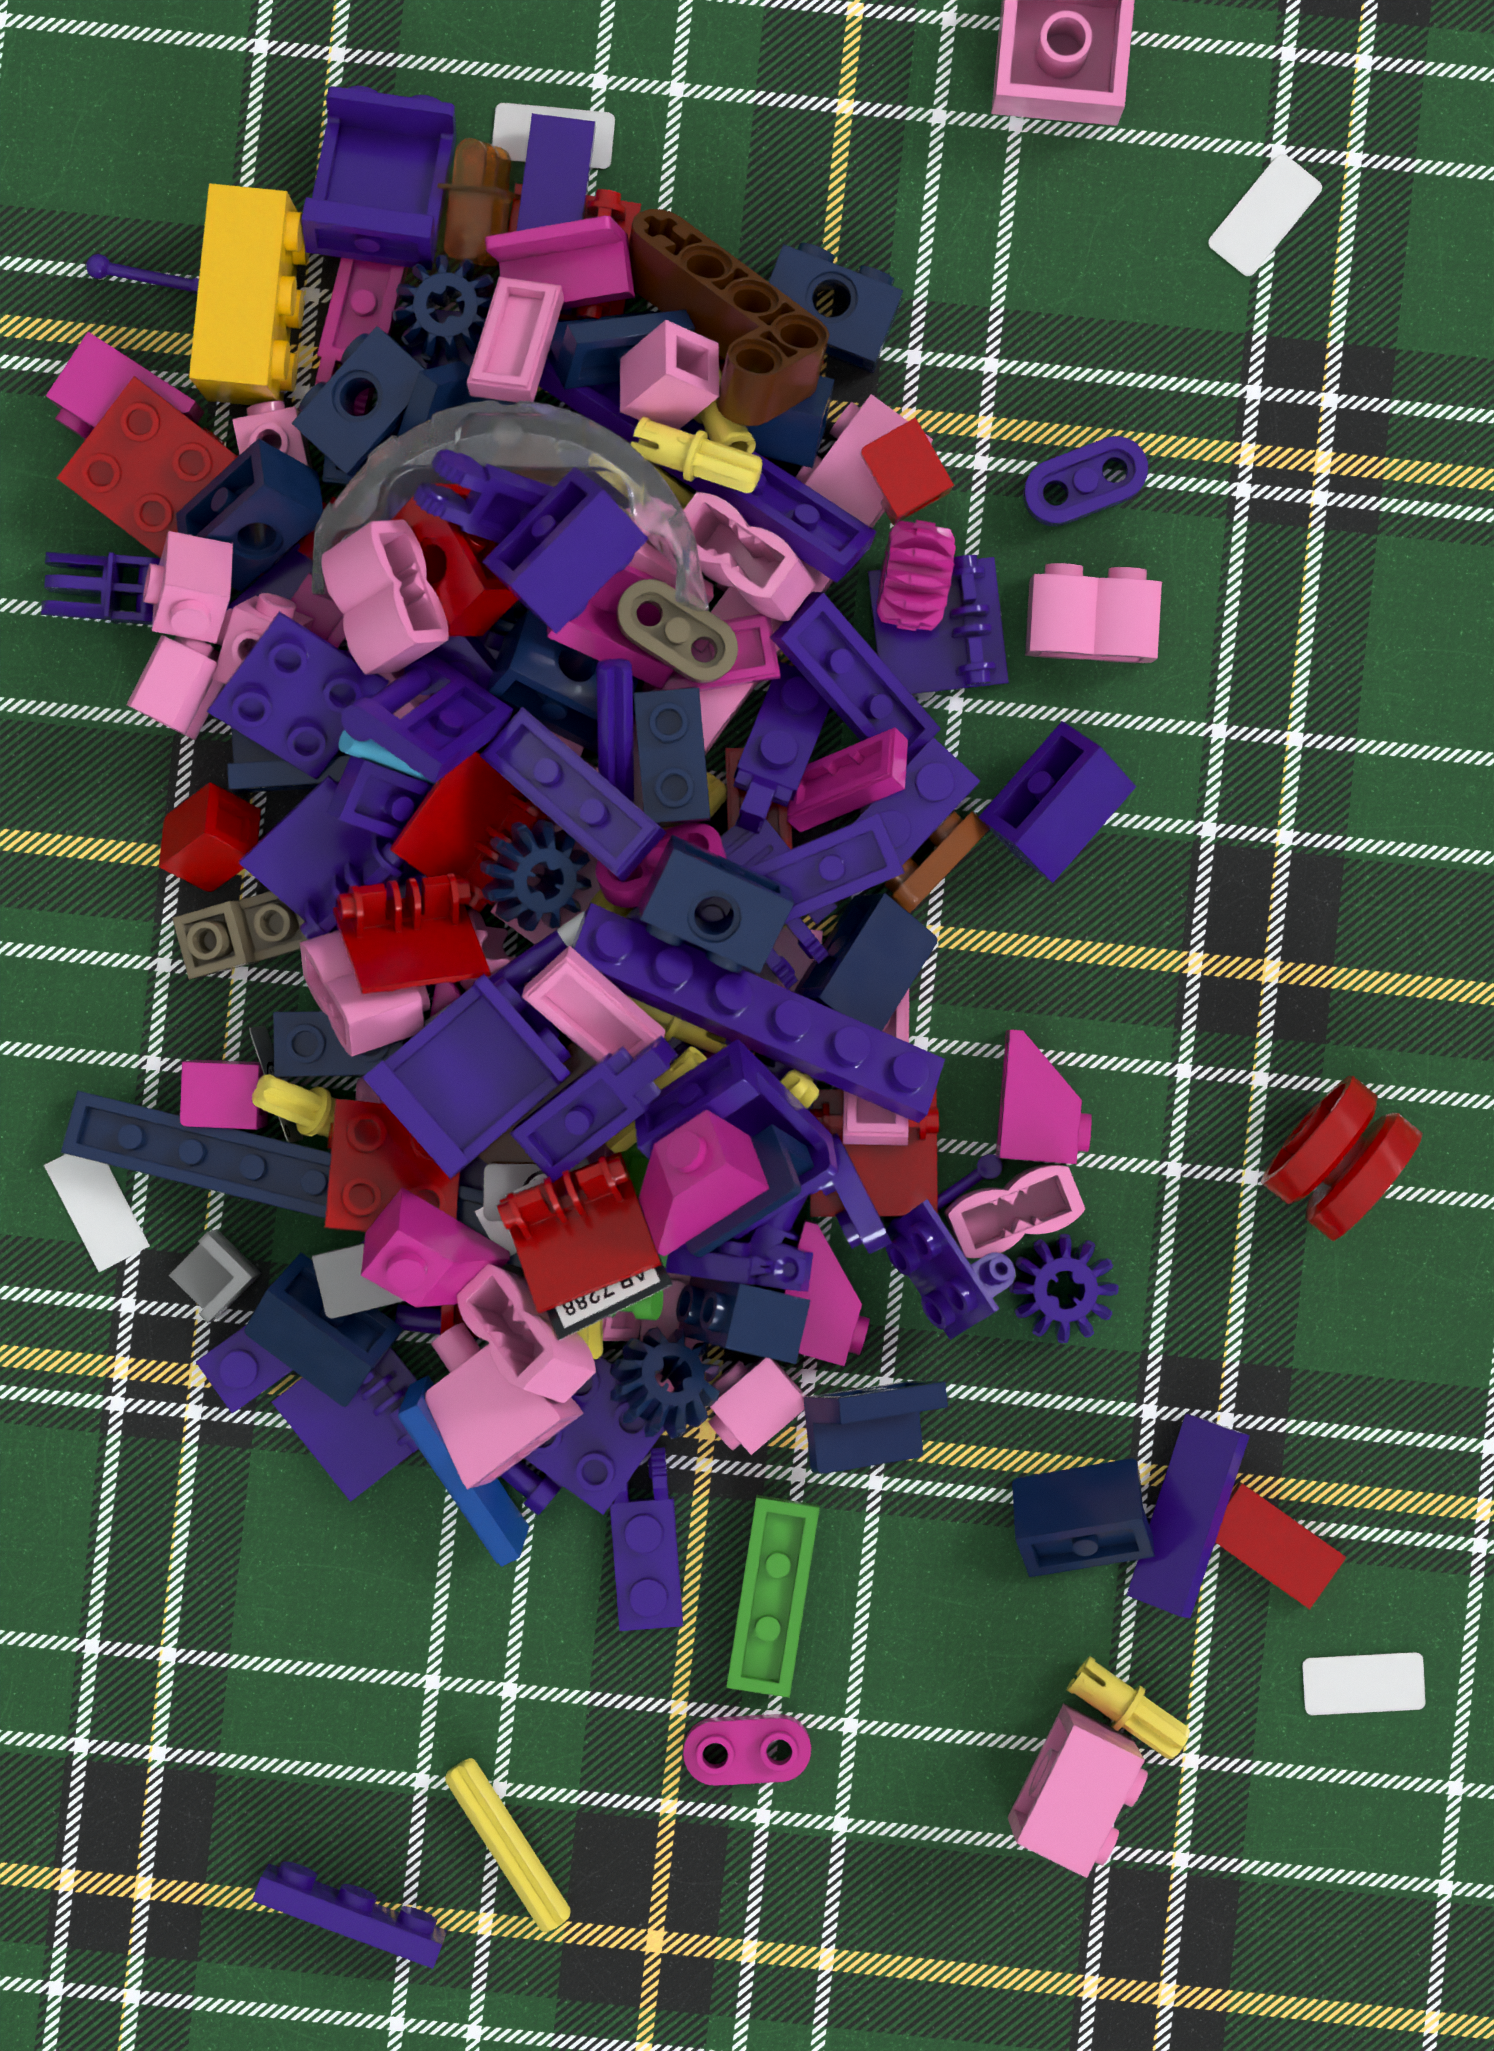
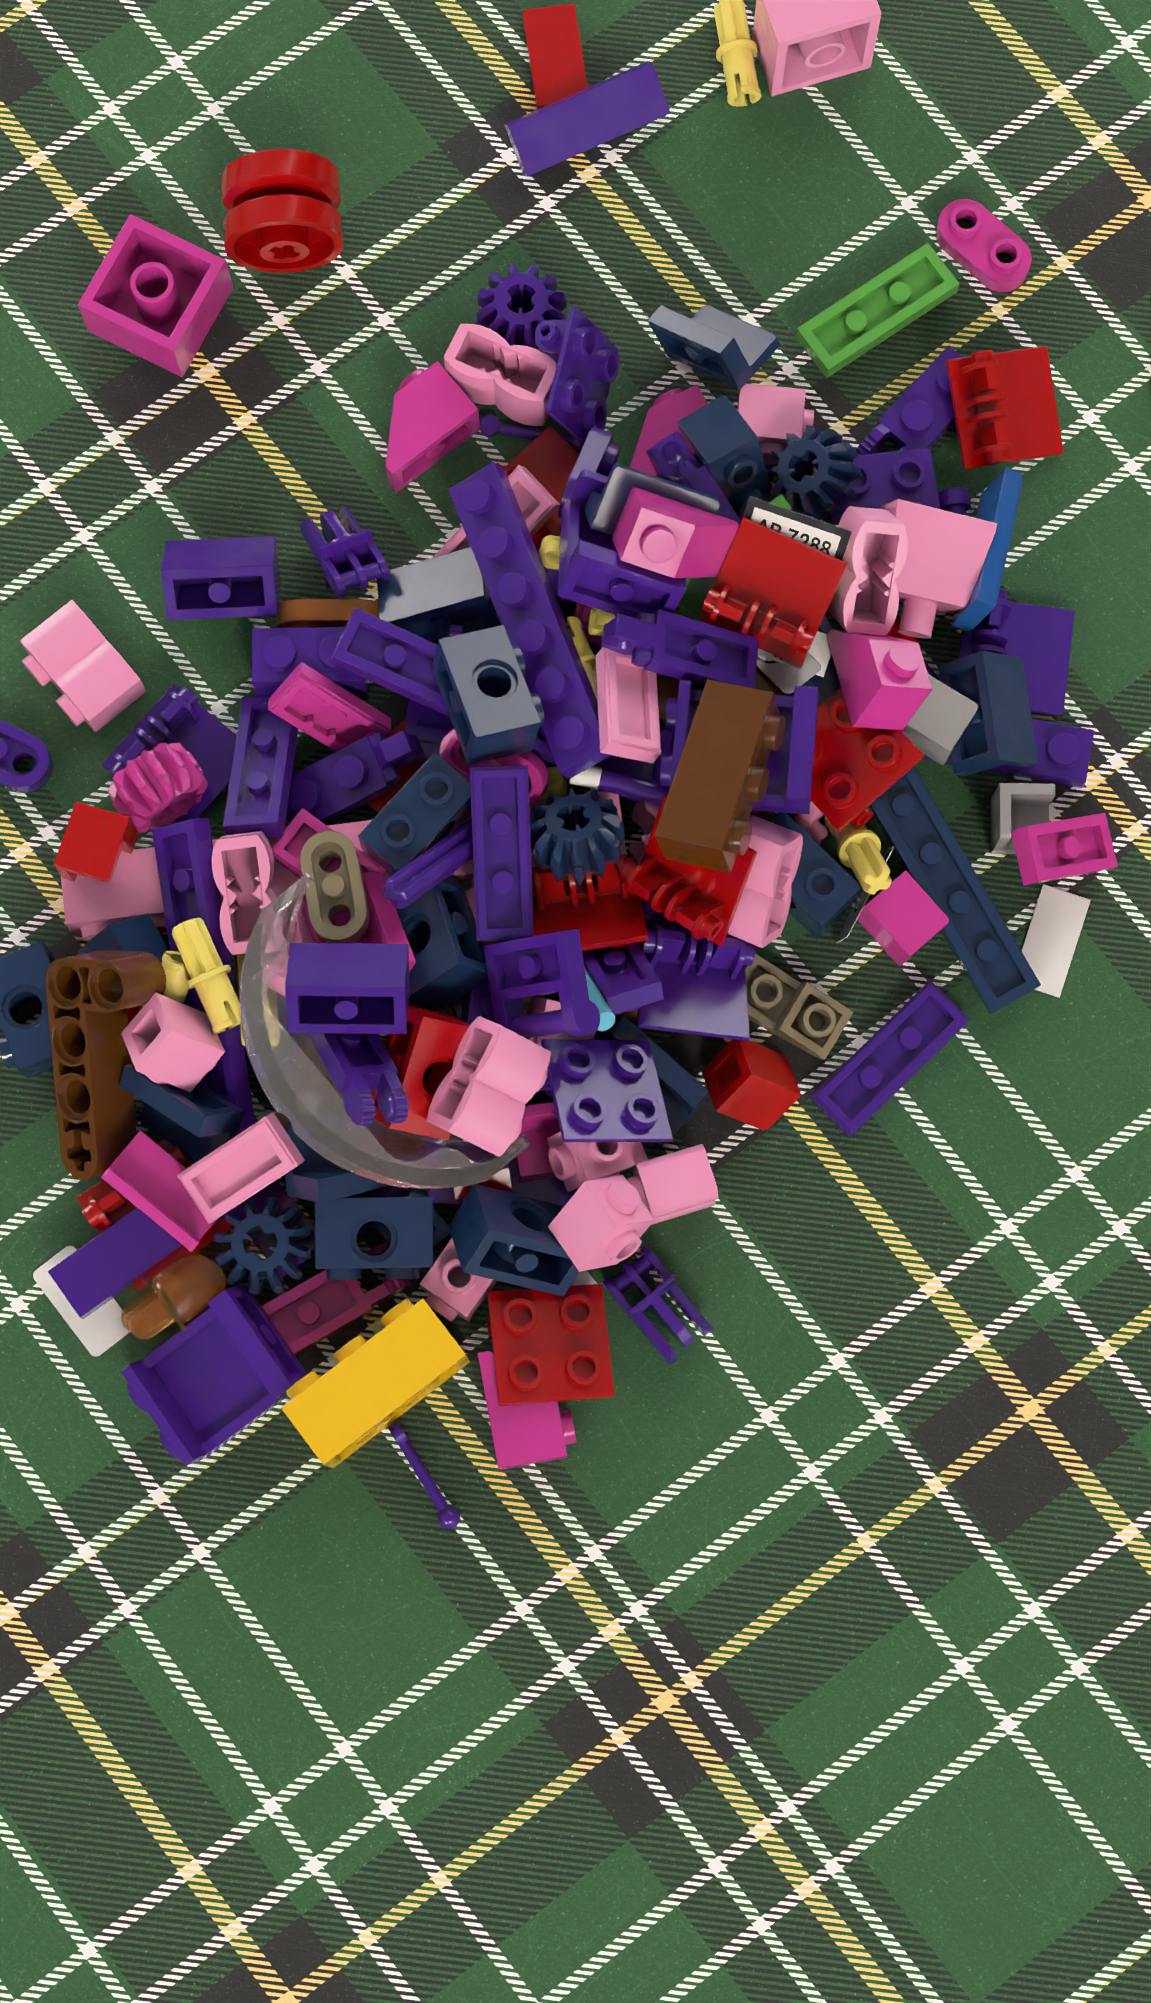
camera: 140 degrees left, 10 degrees down
dark blue panel [1012,1458,1155,1577] -> none
none -> dark pink brick [78,214,233,378]
none -> dark purple arm [300,506,390,599]
none -> reddish brown brick [655,679,786,873]
none -> dark purple tile [810,980,970,1139]
none -> red hinge [946,346,1064,469]
none -> dark pink plate [1011,813,1118,886]

